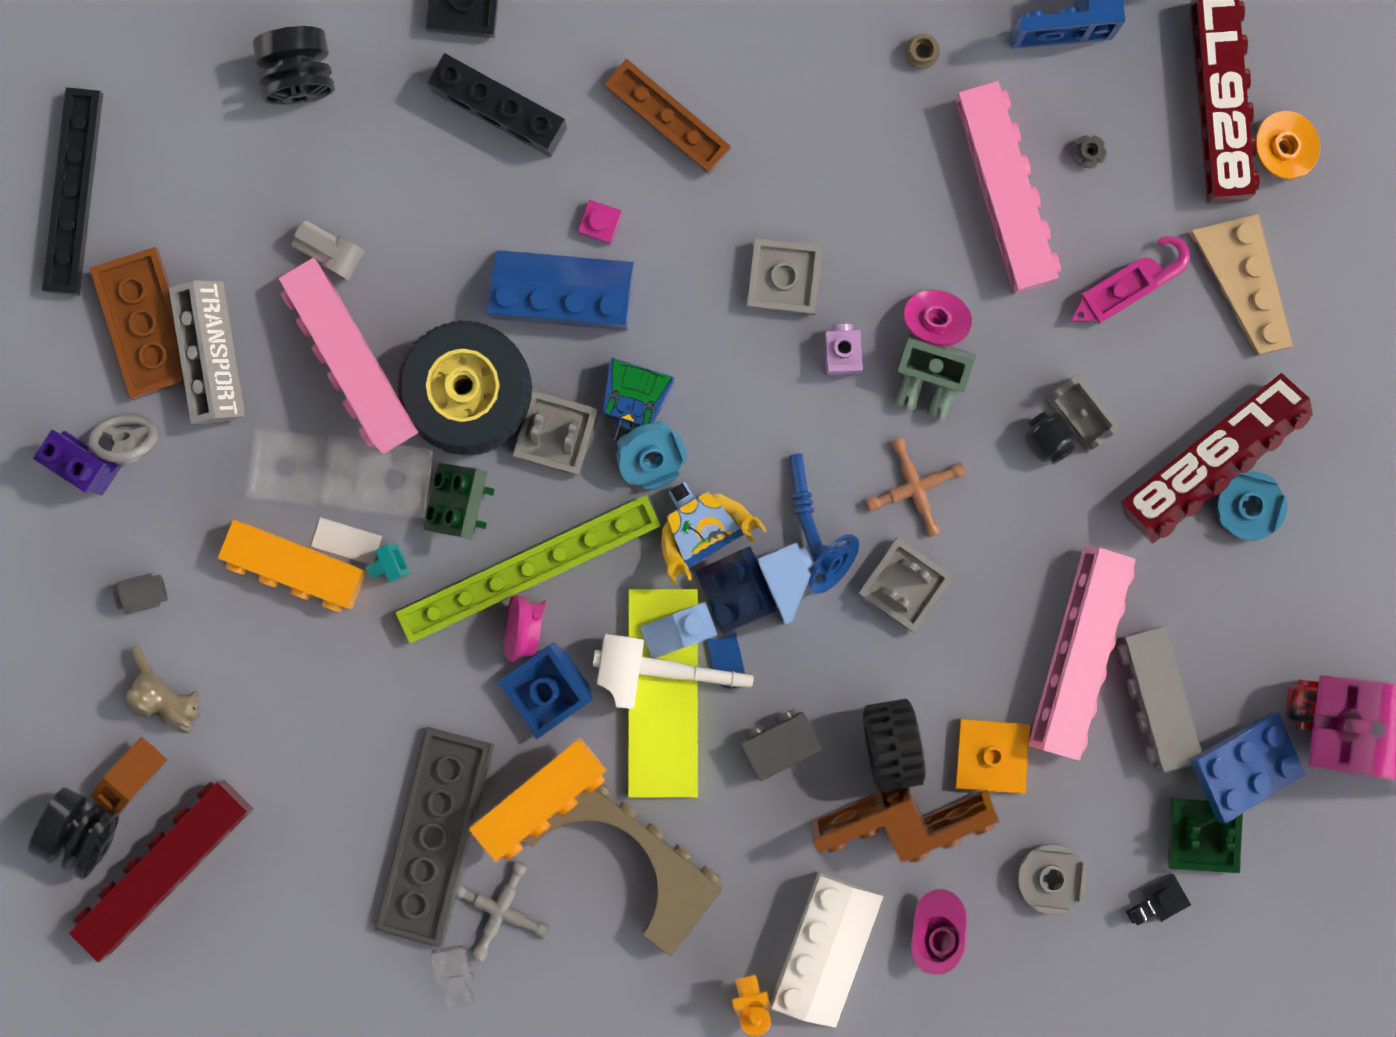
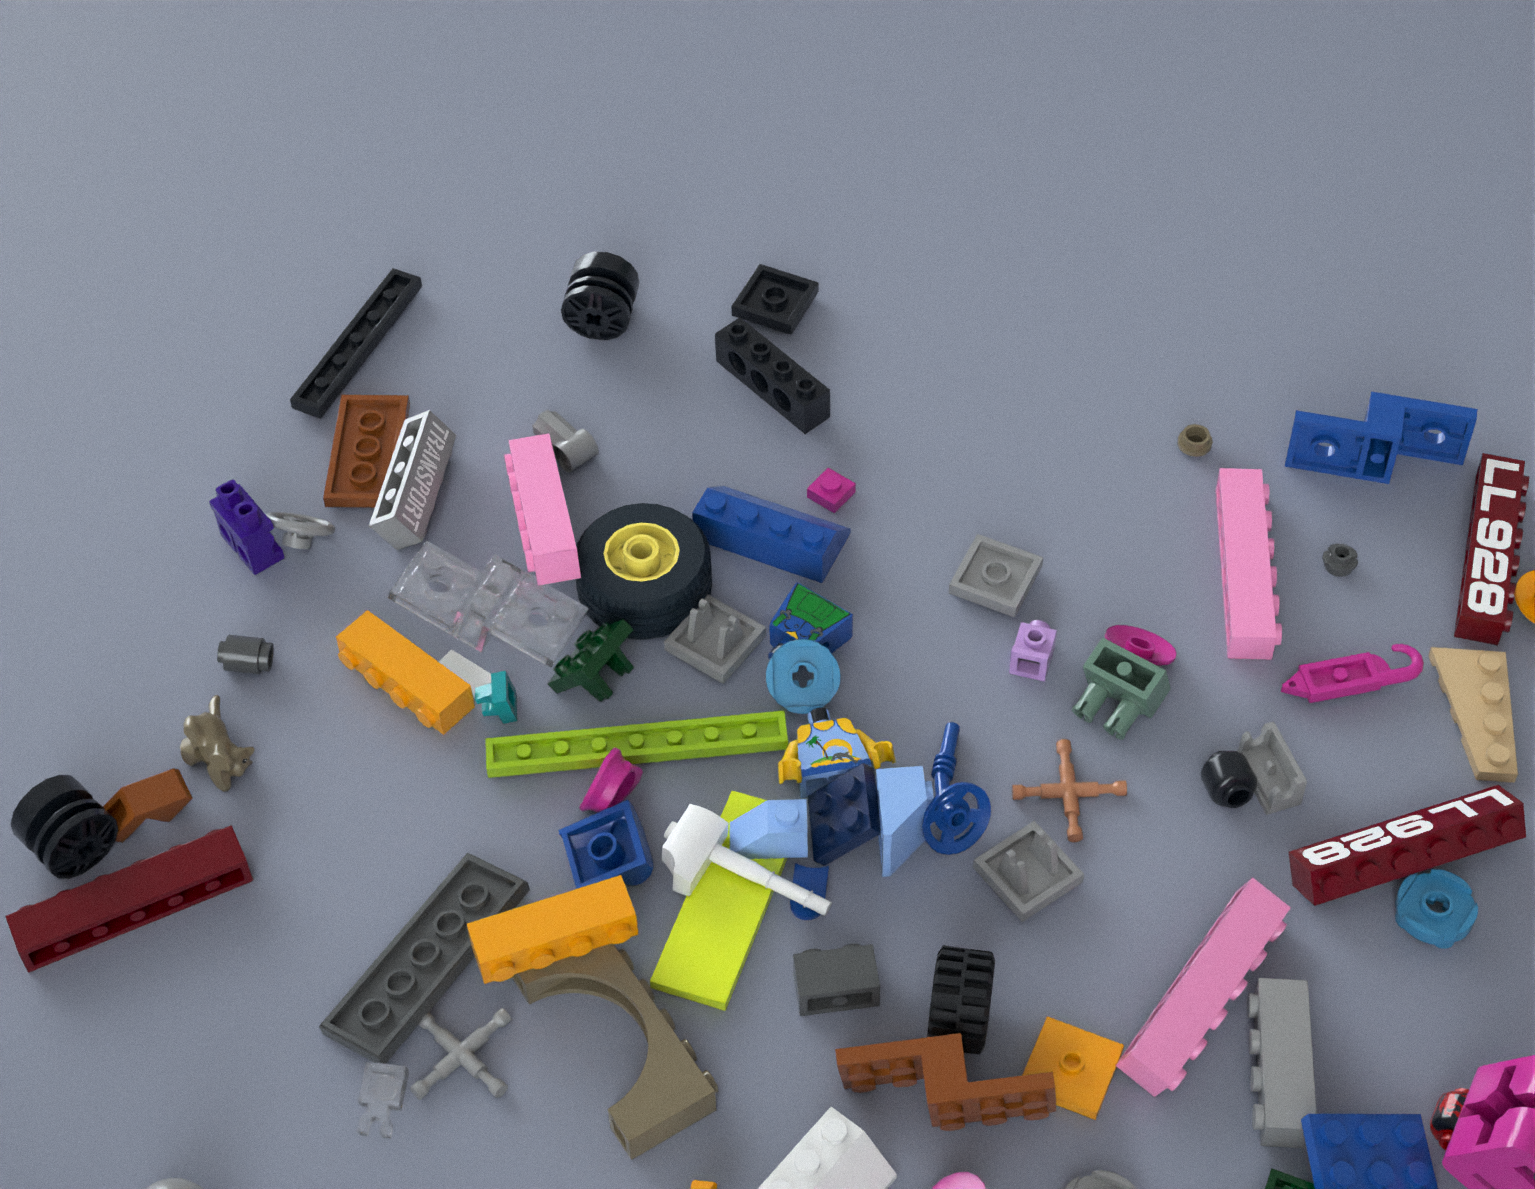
camera: 20 degrees right, 35 degrees down
dark orange plate [604,58,731,174] -> none

